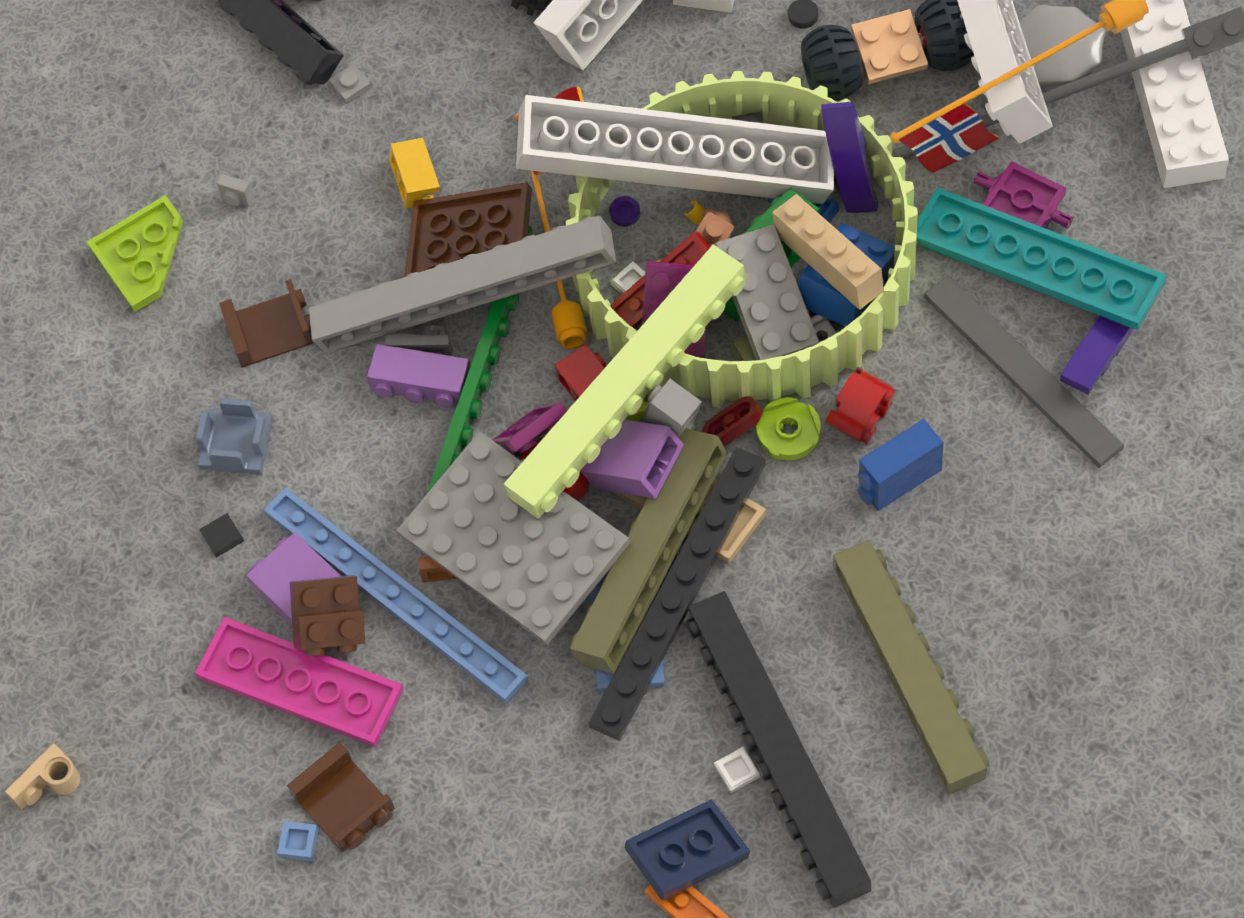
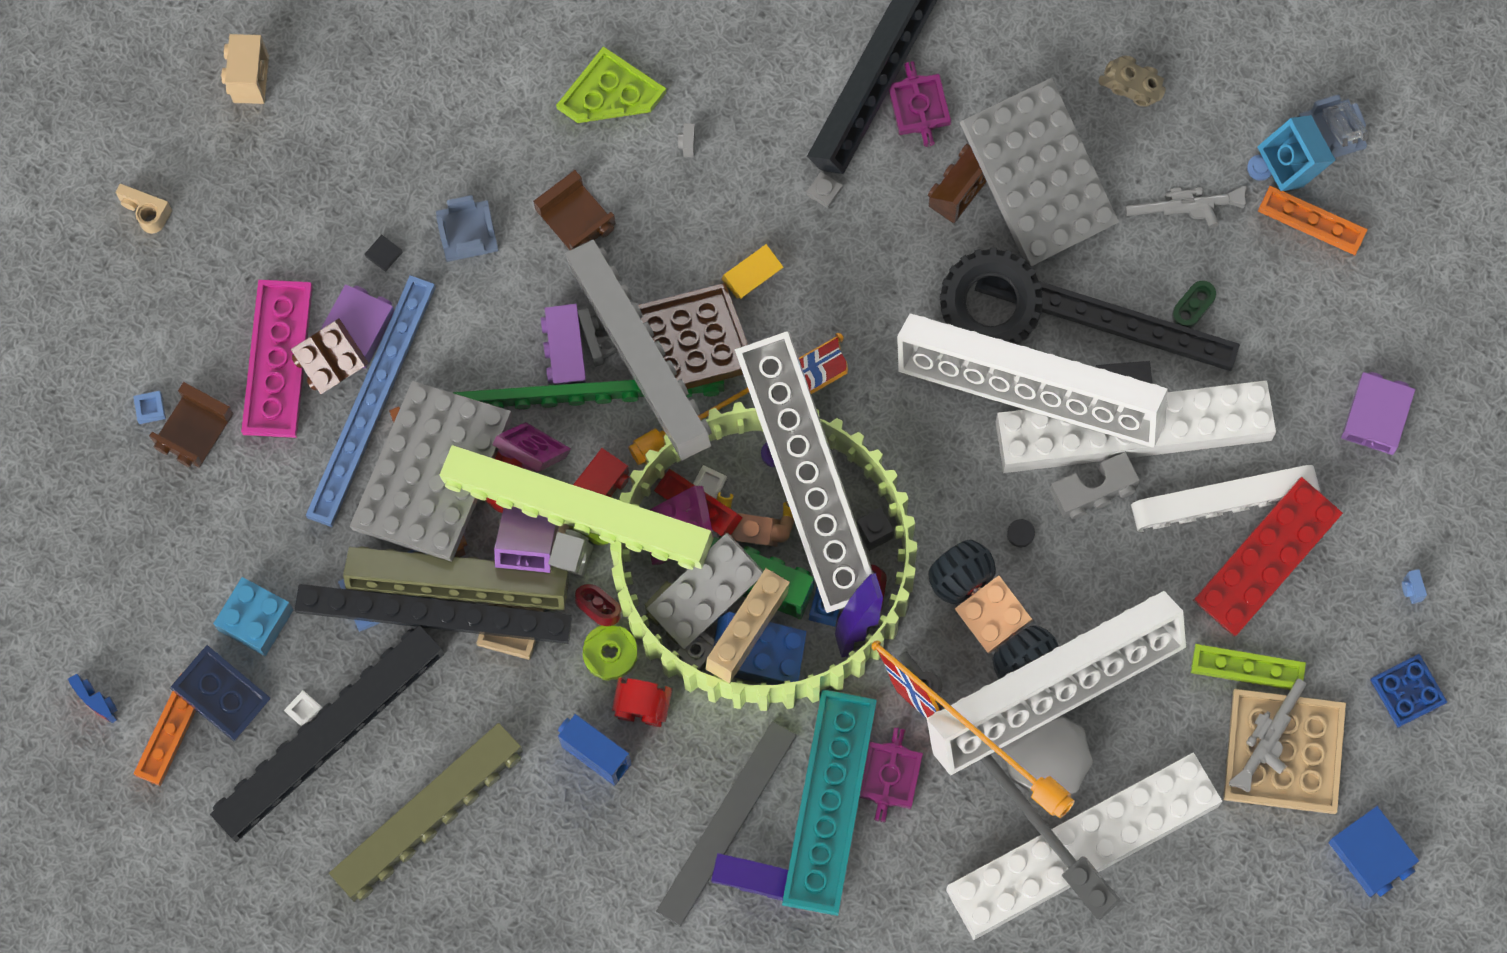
camera: 65 degrees right, 10 degrees up
none -> dark azure brick [213,577,294,657]

